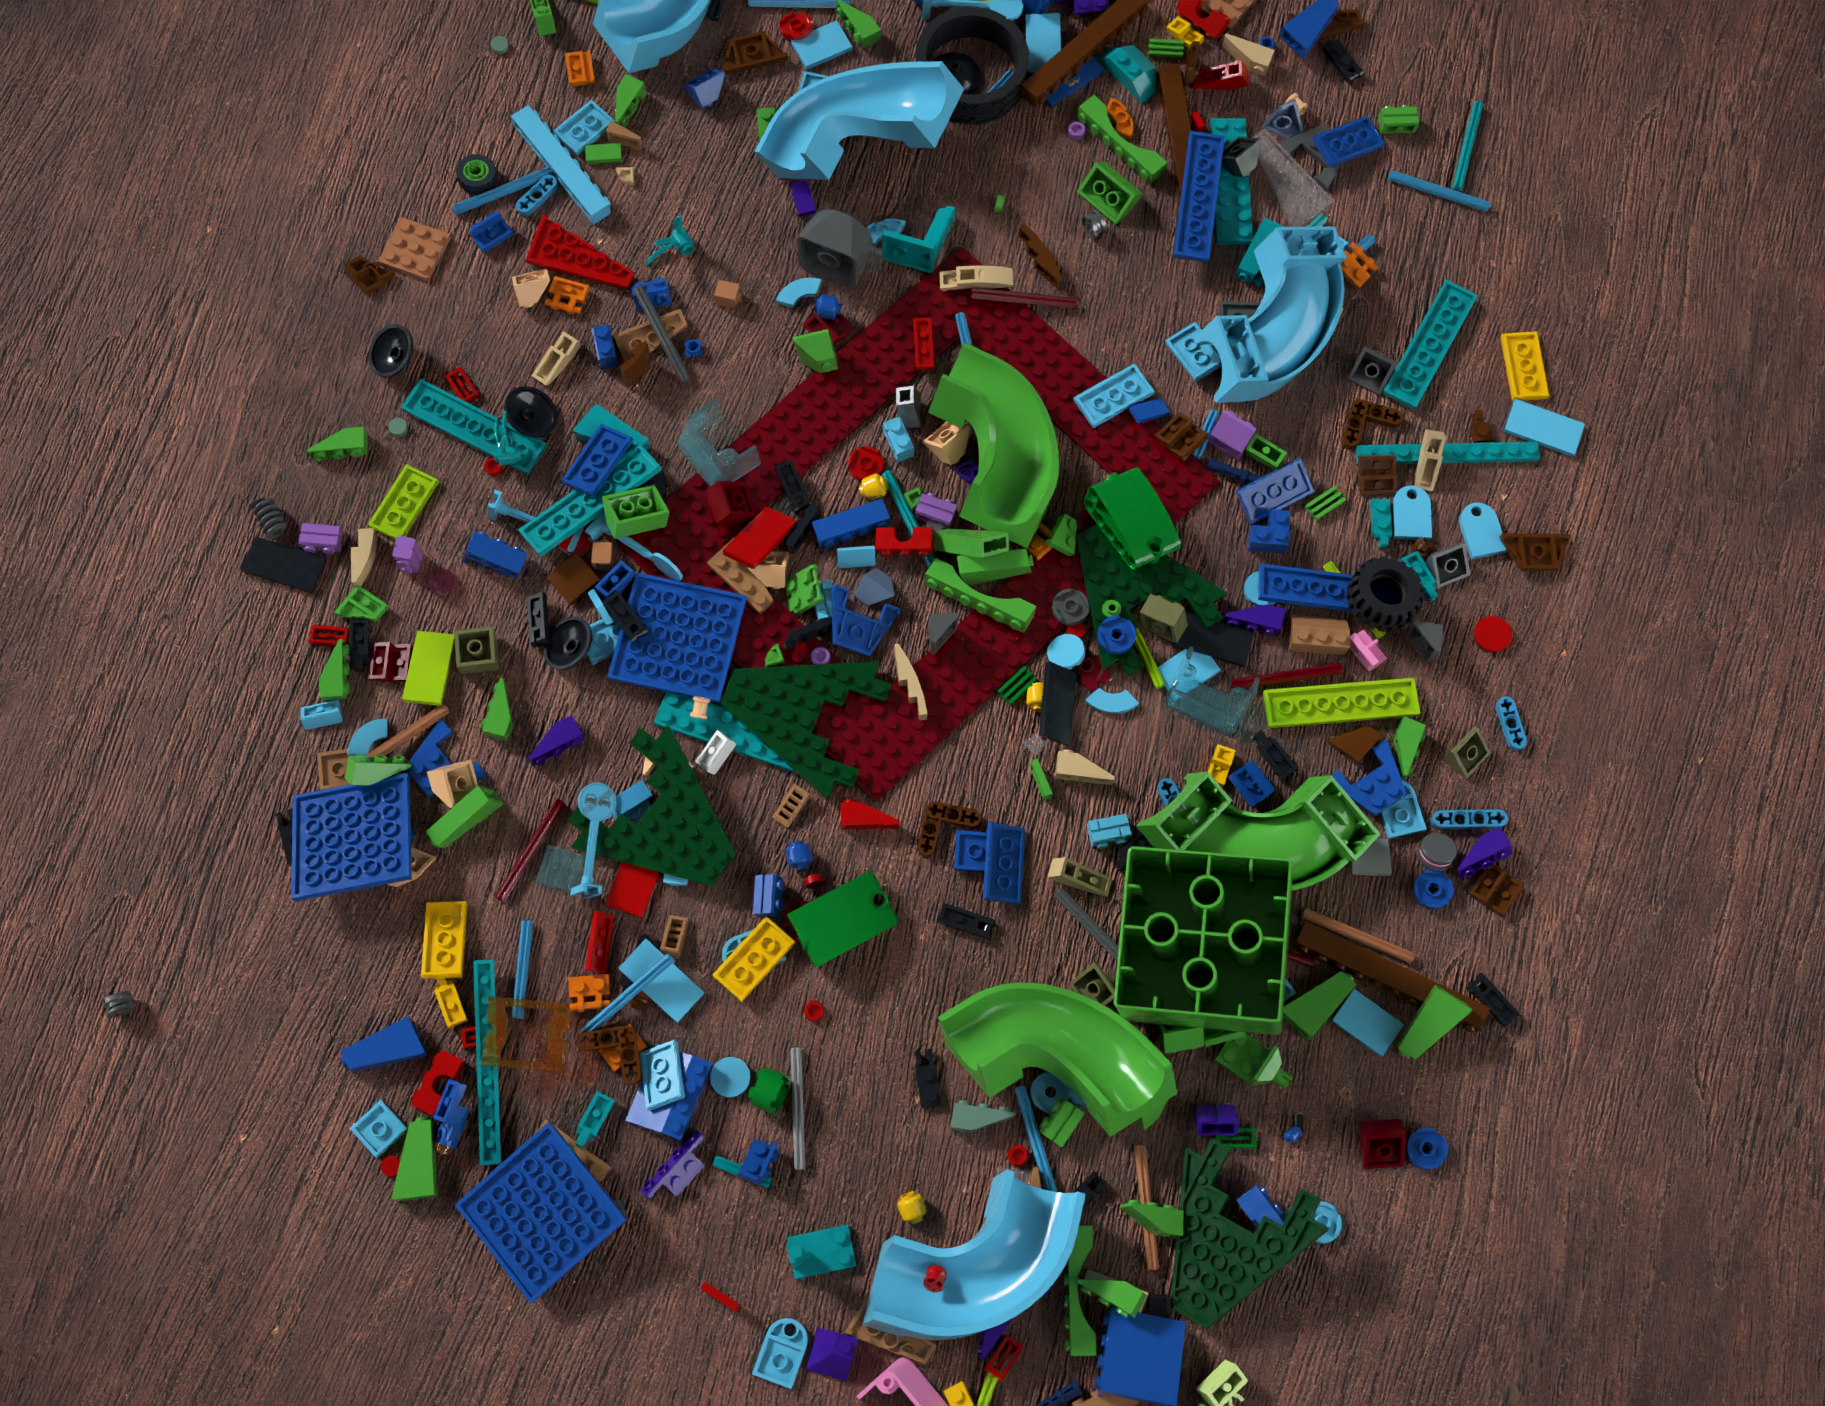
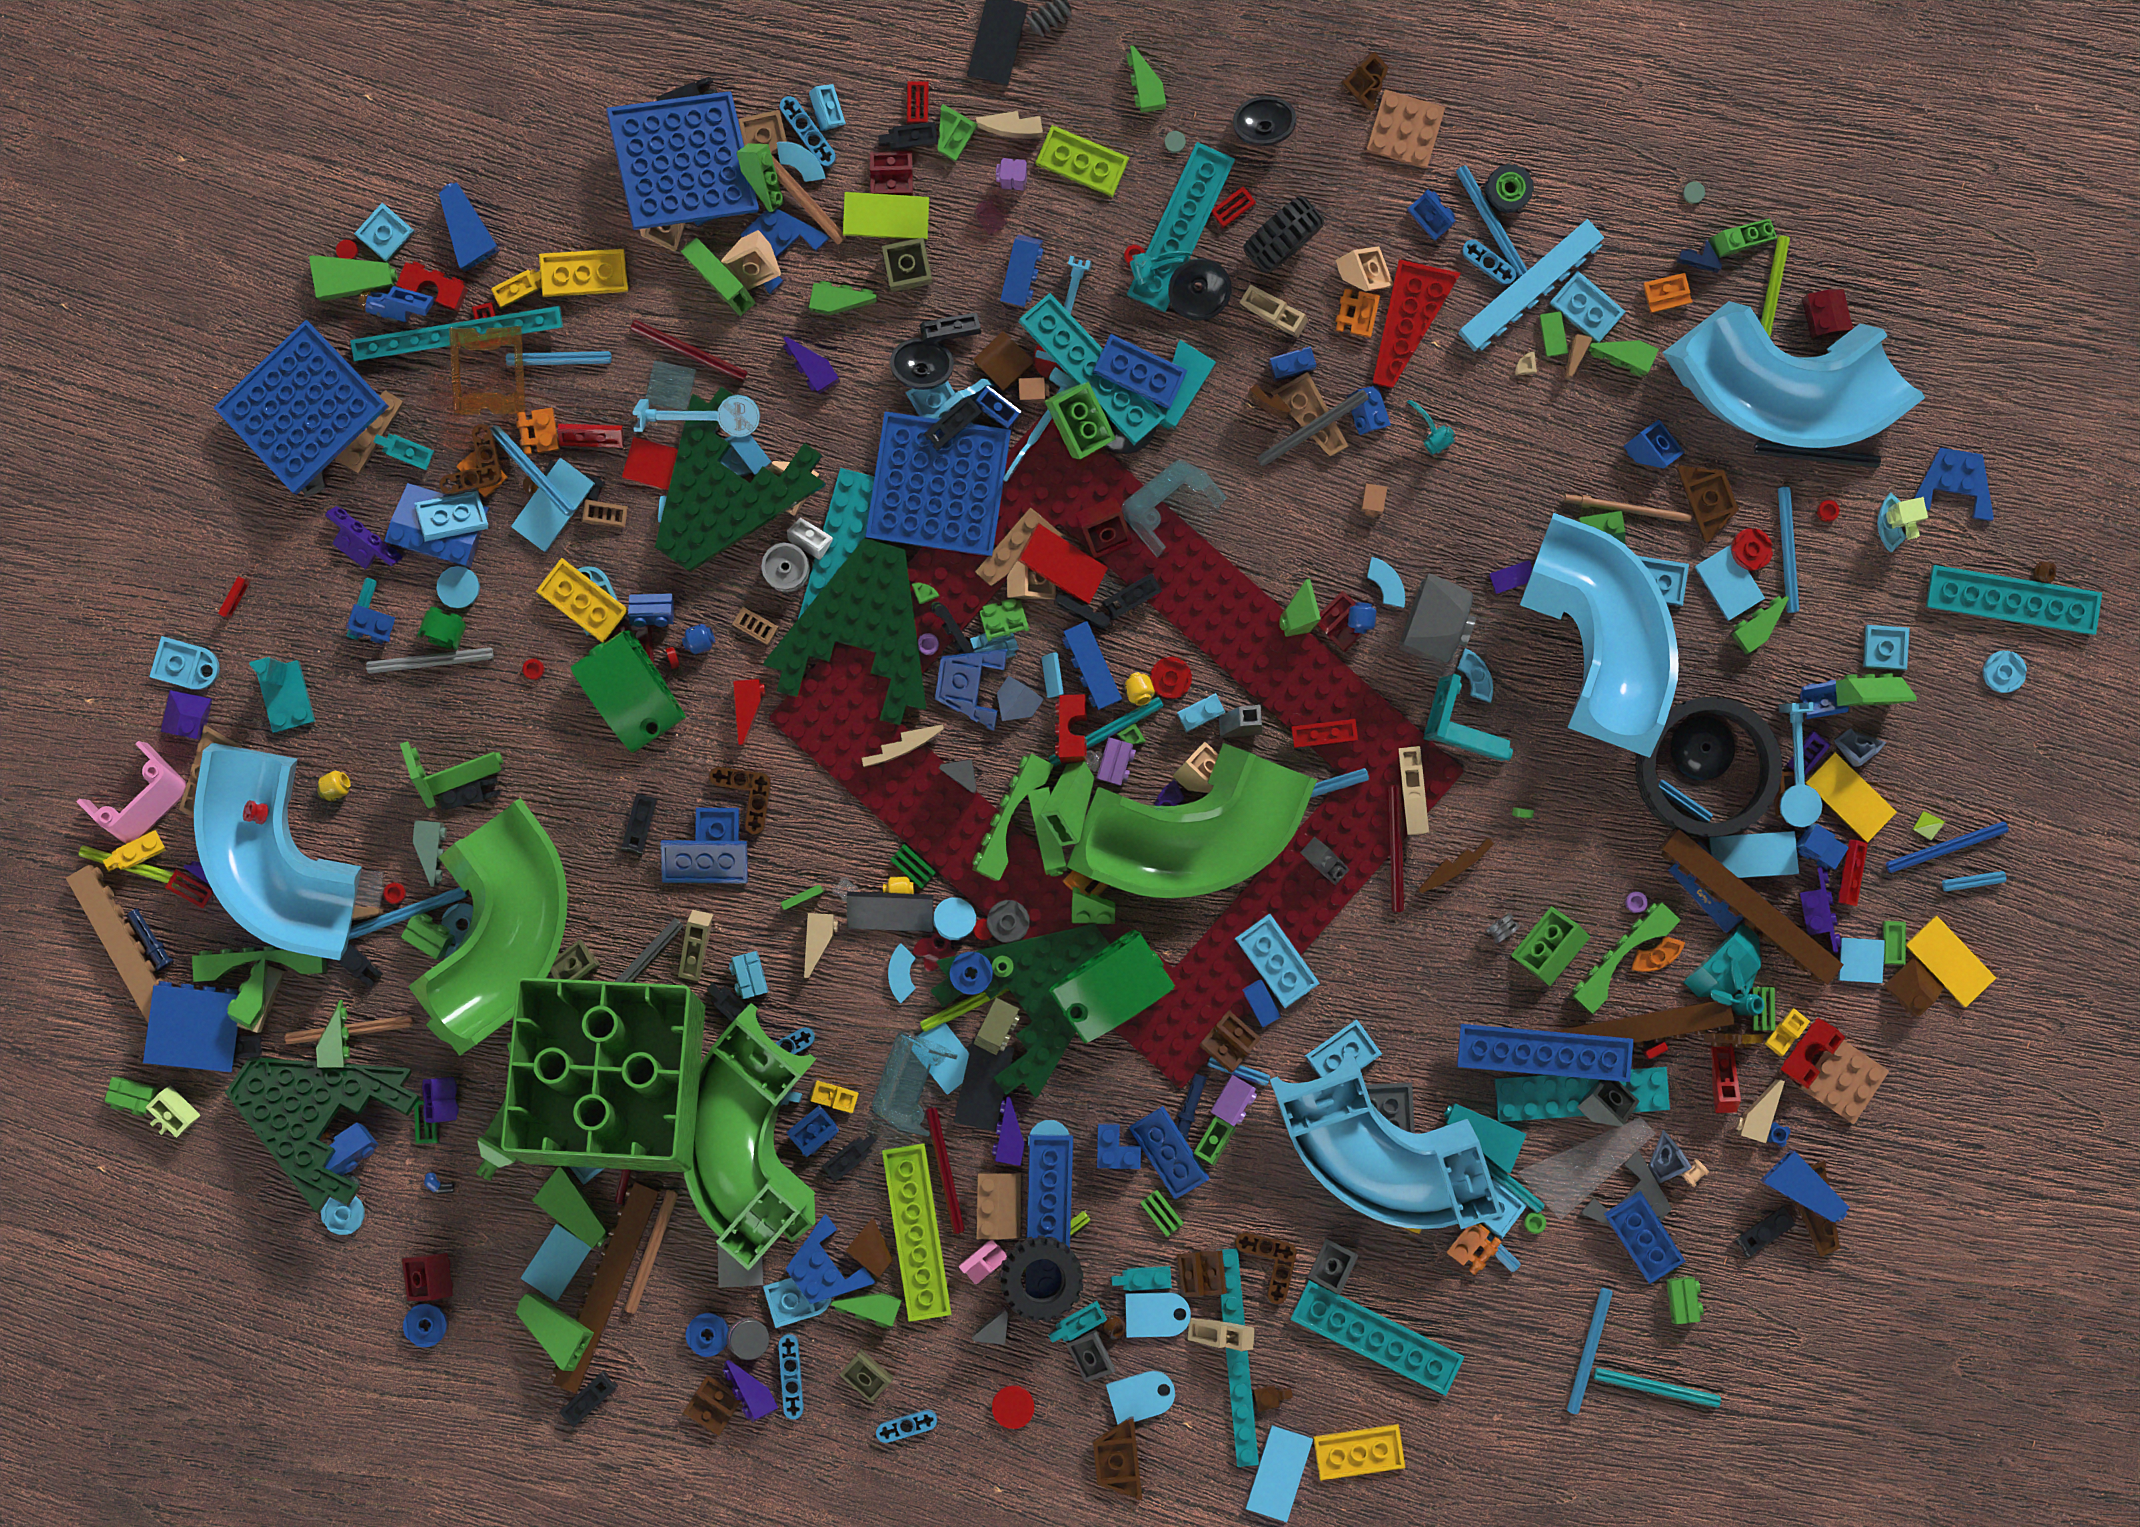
camera: 90 degrees right, 15 degrees up
medium lavender brick [299,523,344,555] -> none
bright green slope [319,639,350,700] -> none
blue plate [684,339,702,358] -> none
light nougat bush [690,696,710,719] -> none
none -> bright green piece [400,741,504,809]
none -> light grey wheel [761,543,811,593]
none -> dark azure beam [780,96,836,168]
none -> black tyre [1243,196,1325,274]
none -> flat silver slope [1300,837,1350,885]
none -> bright green tile [1524,1212,1546,1234]
none -> nougat bar [1564,494,1692,523]
none -> dark blue slope [1676,240,1722,273]
none -> teal plant [1710,956,1764,1016]

